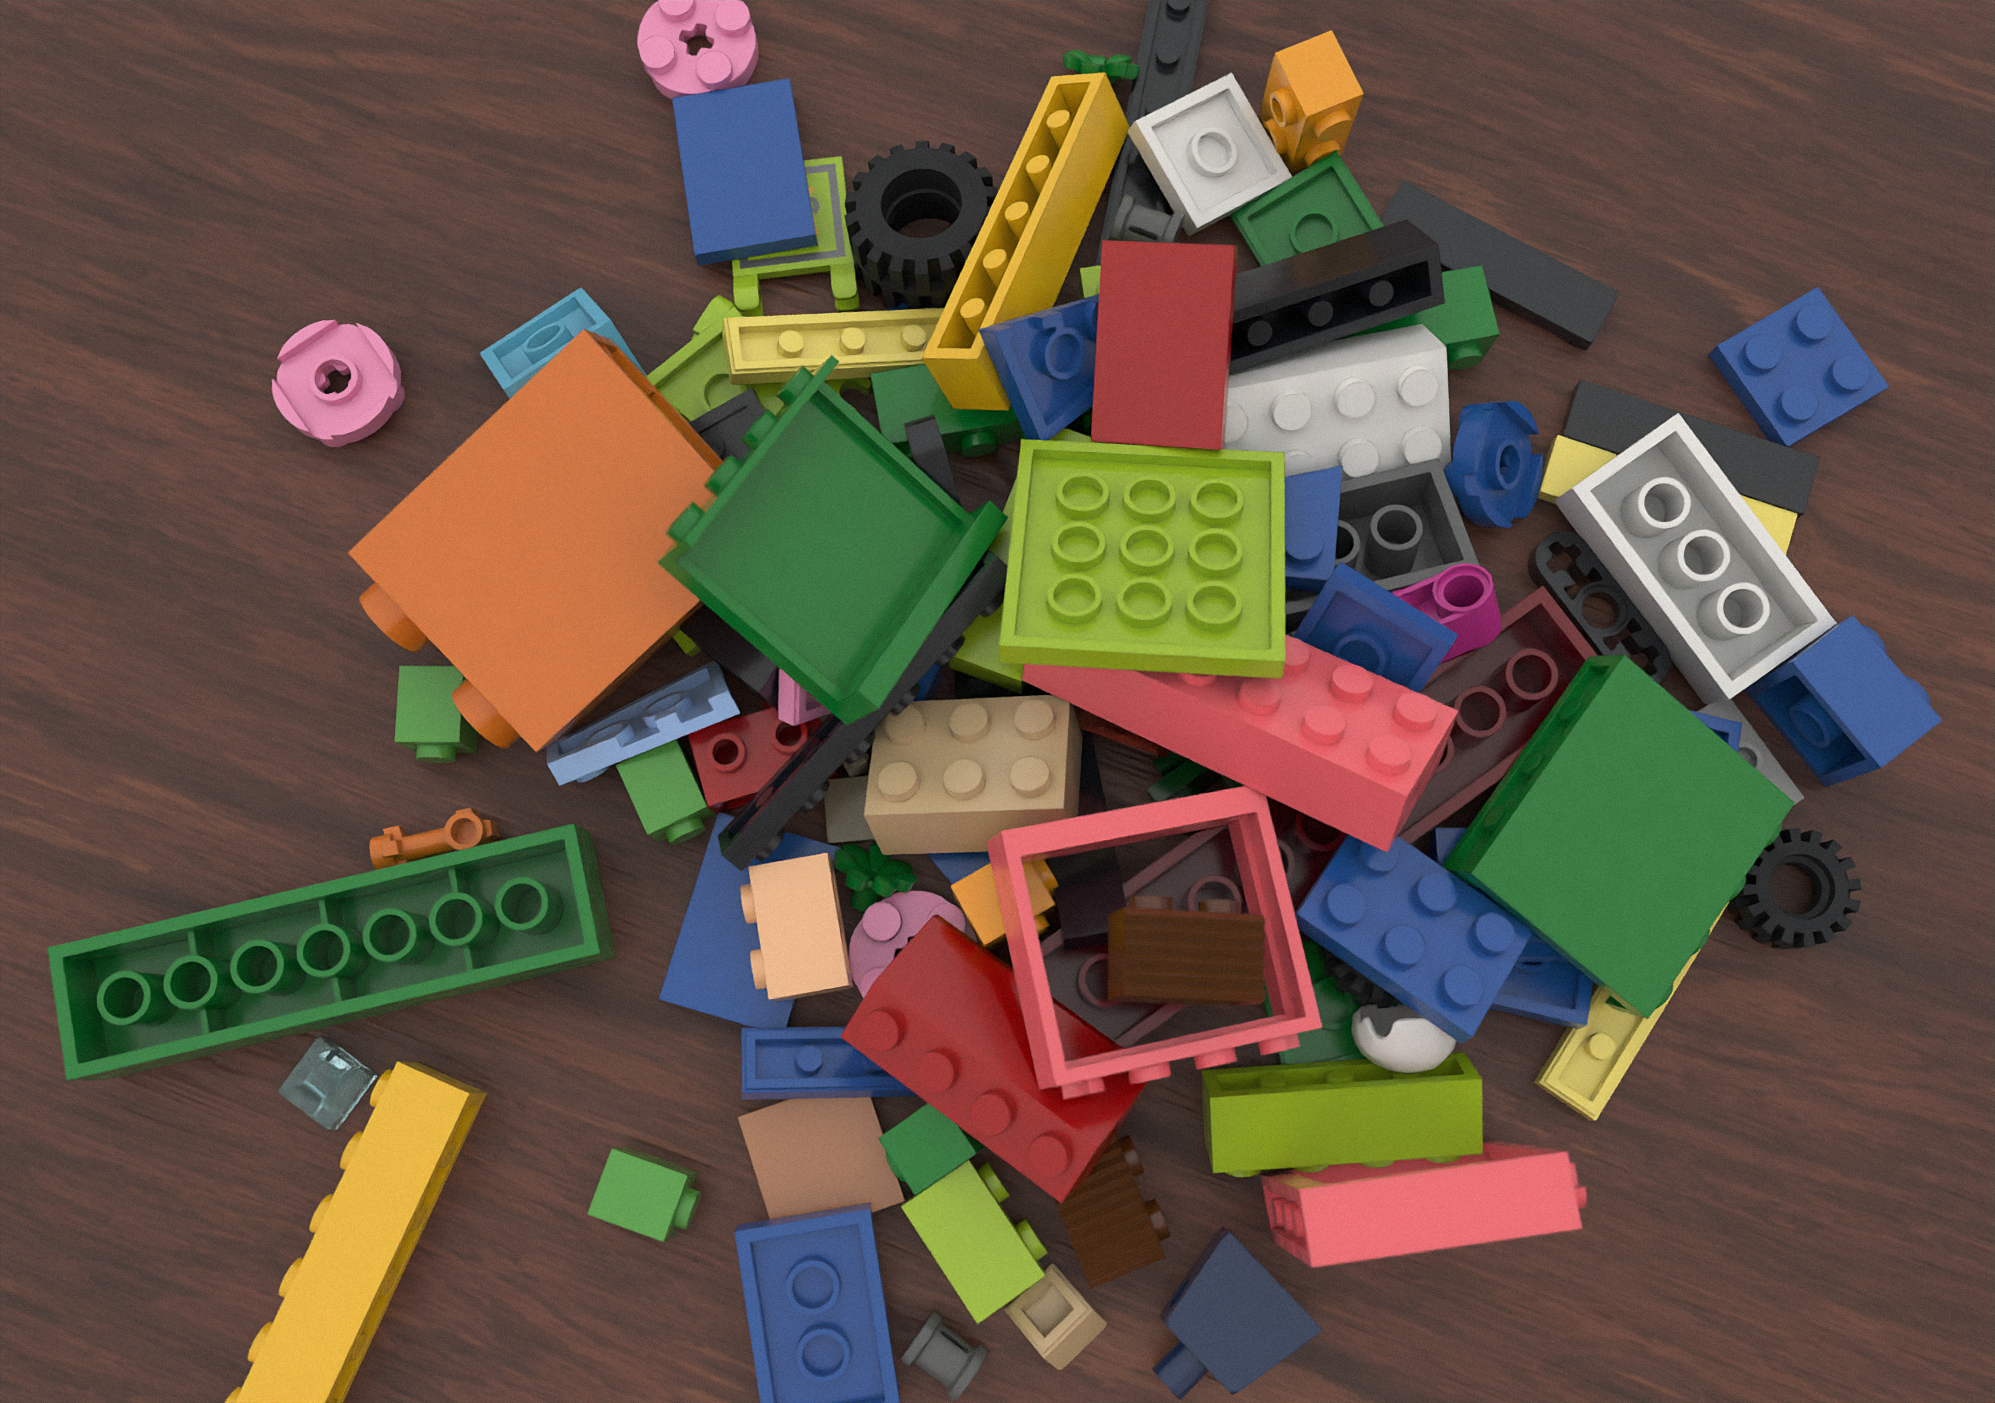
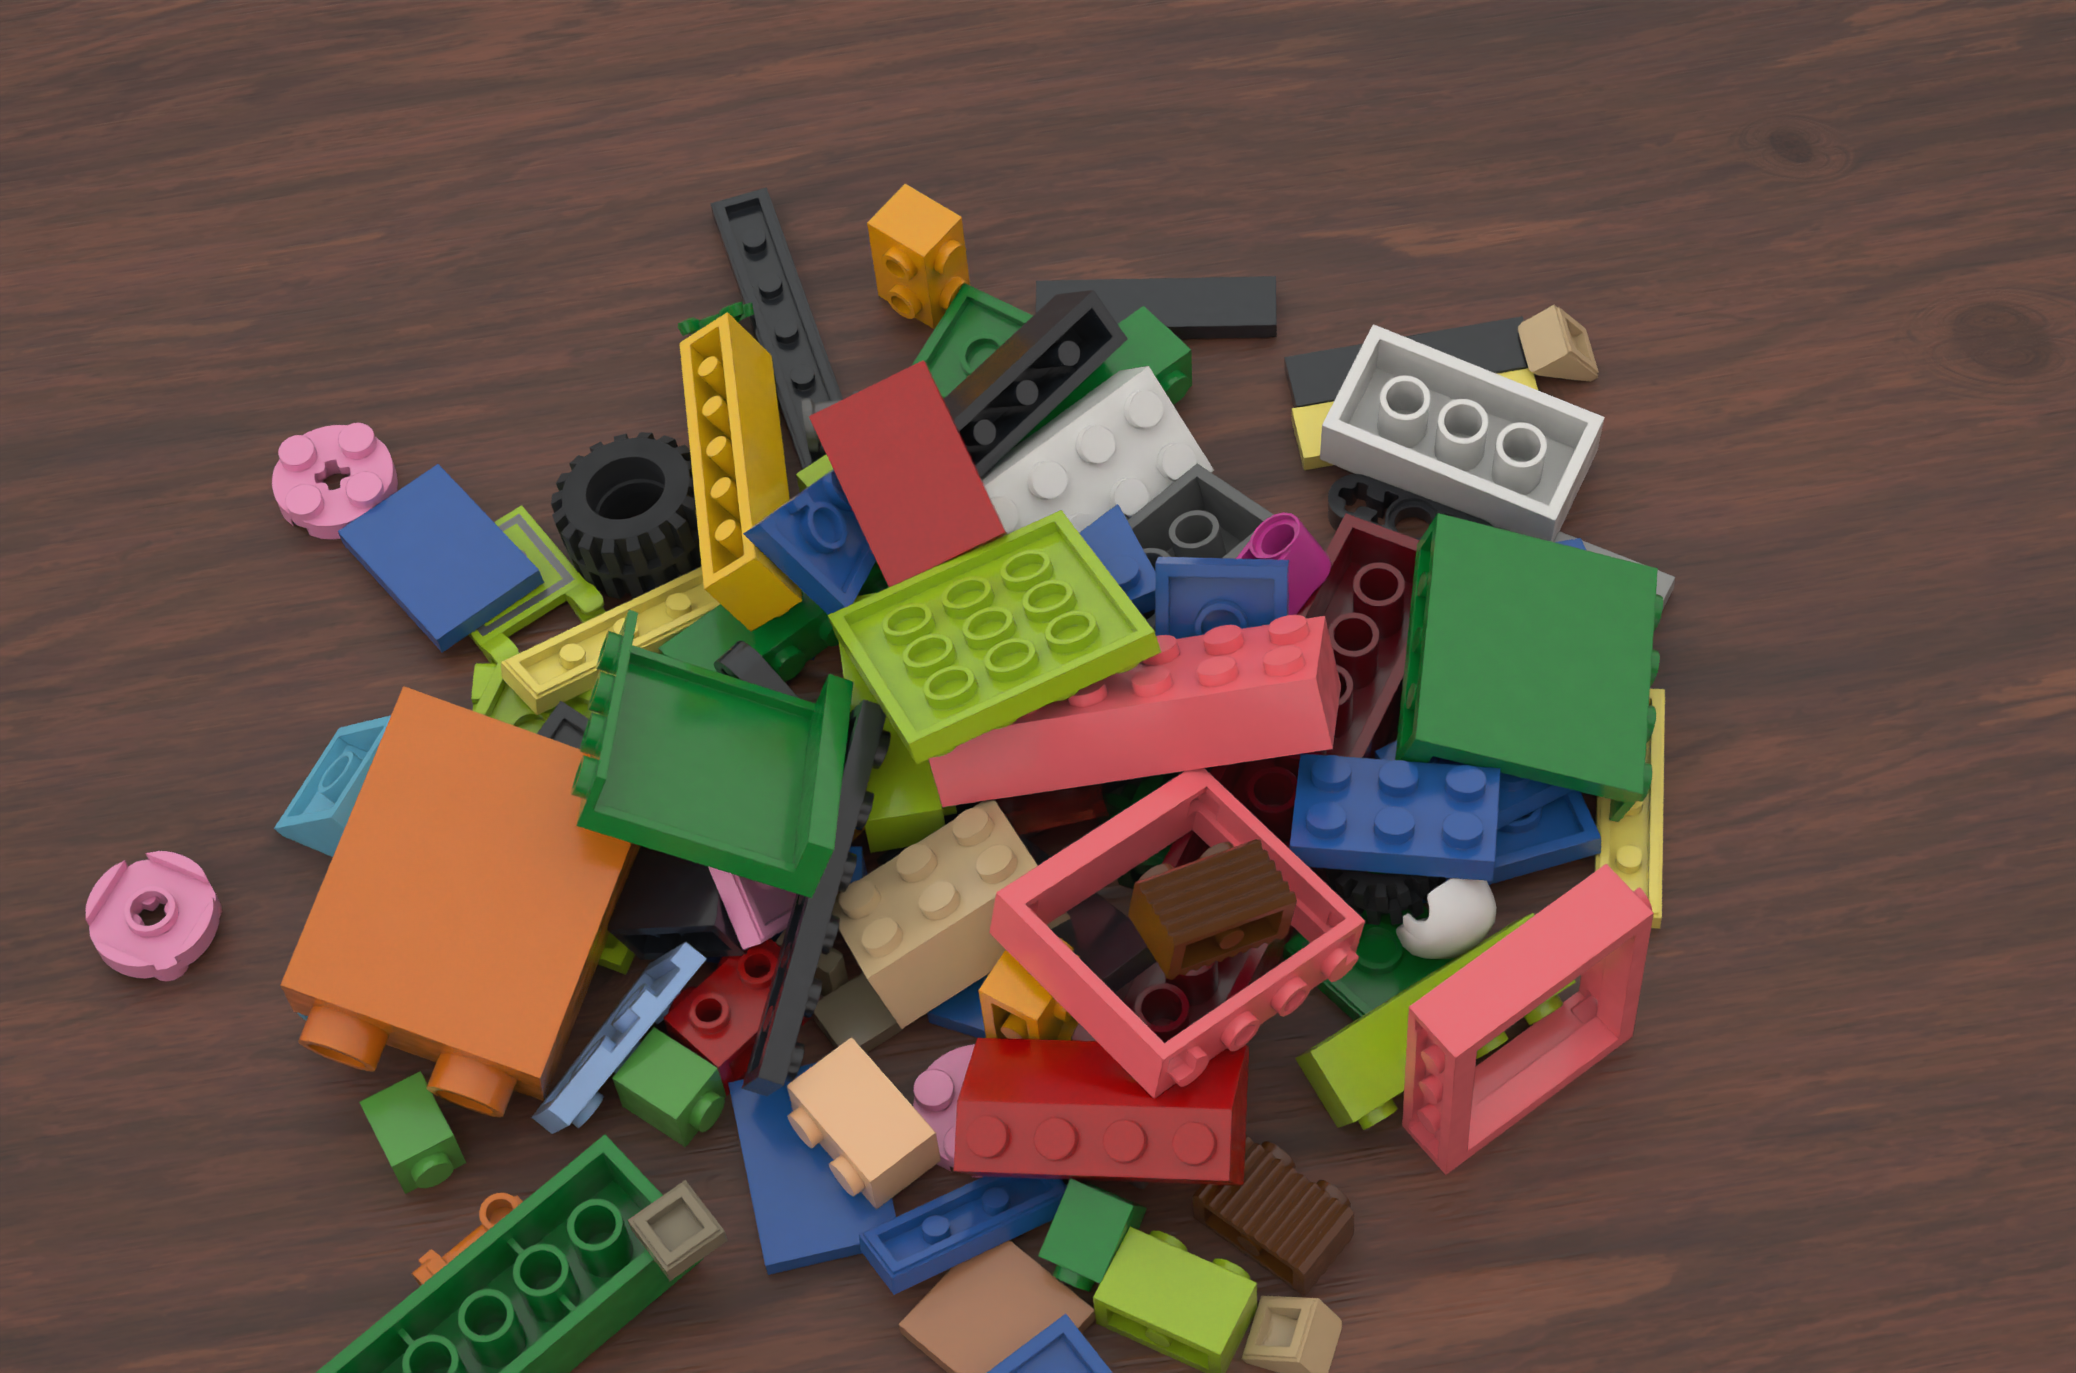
camera: 25 degrees left, 20 degrees down
green plant [834,842,917,912] -> none
white plate [1127,73,1292,237] -> none
dark blue torso [1152,1226,1322,1400] -> none
blue plate [1444,400,1543,528] -> none
blue plate [1708,287,1889,448] -> none
black tyre [1727,828,1862,949] -> none
blue brick [1744,615,1942,788] -> none
none -> dark tan tile [628,1180,728,1281]
none -> tan slope [1518,305,1599,382]

